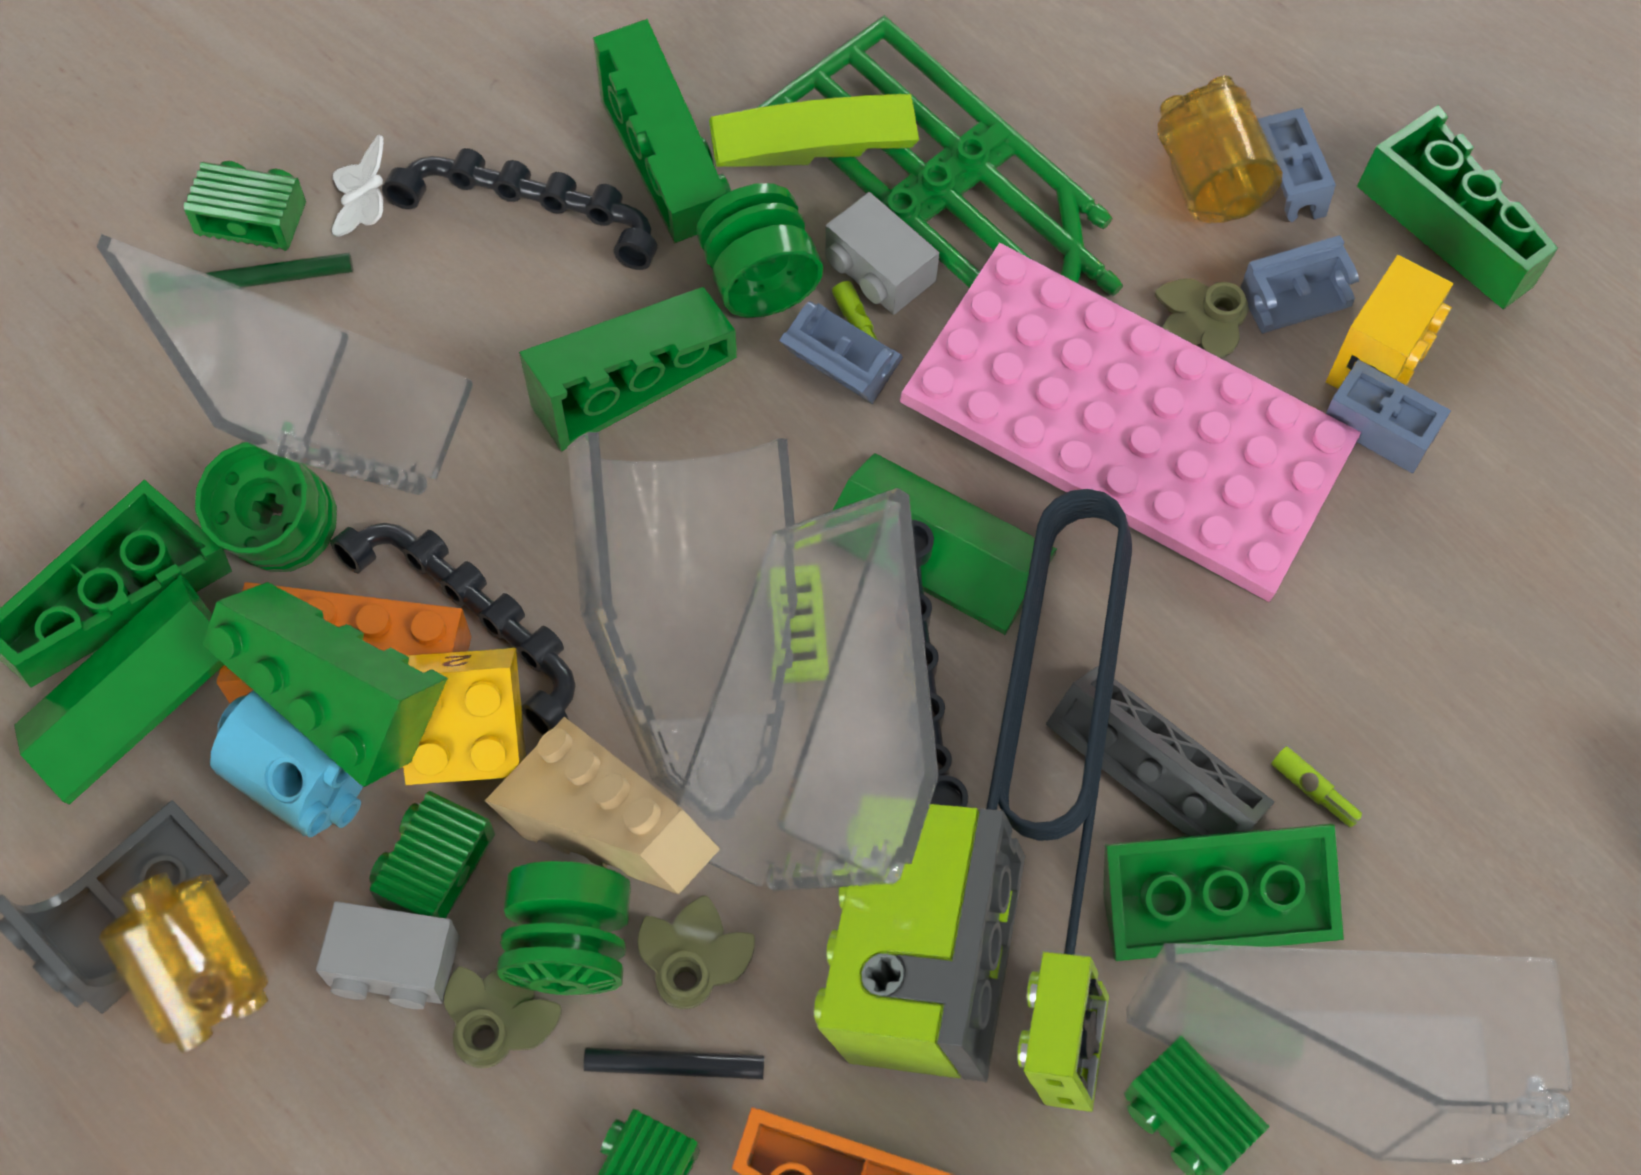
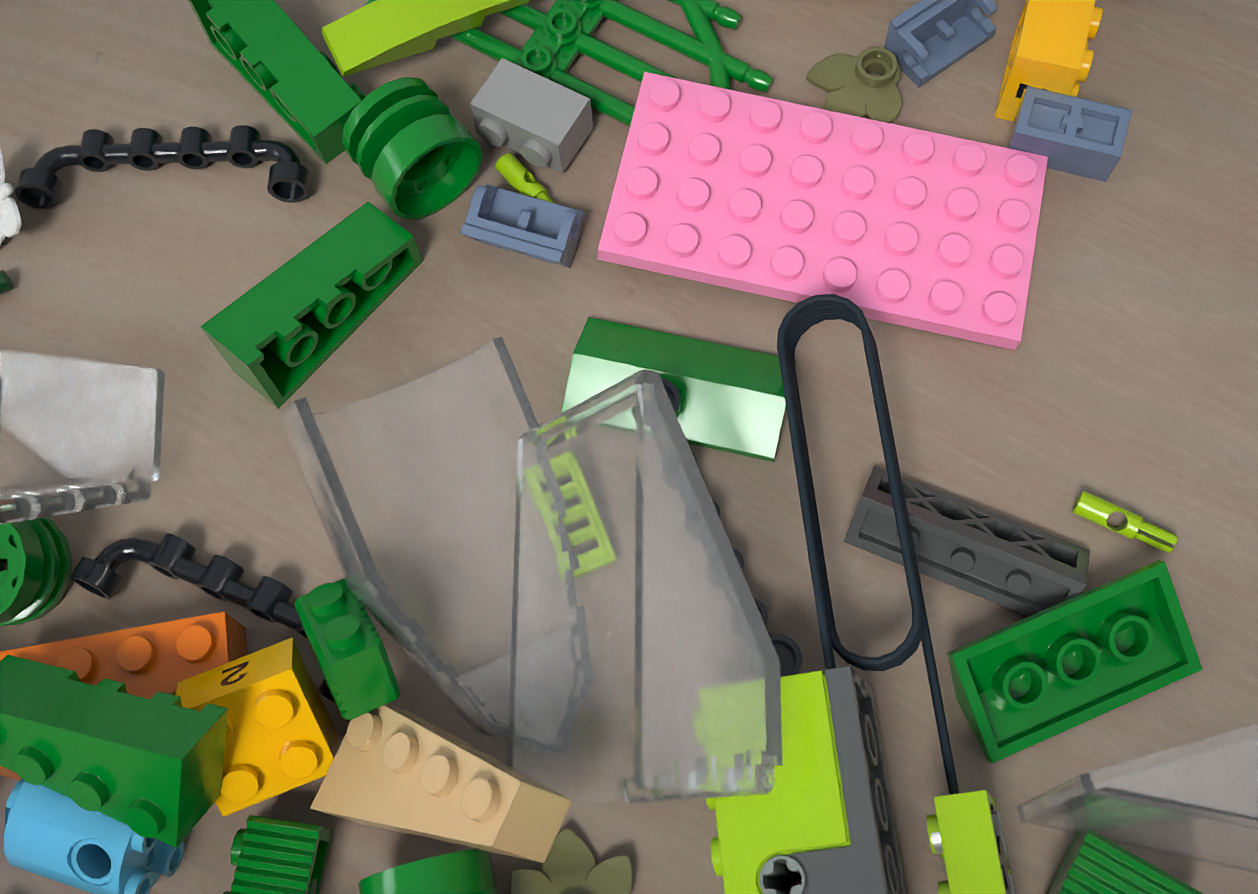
camera: 10 degrees left, 5 degrees up
none -> green brick [294,578,401,720]

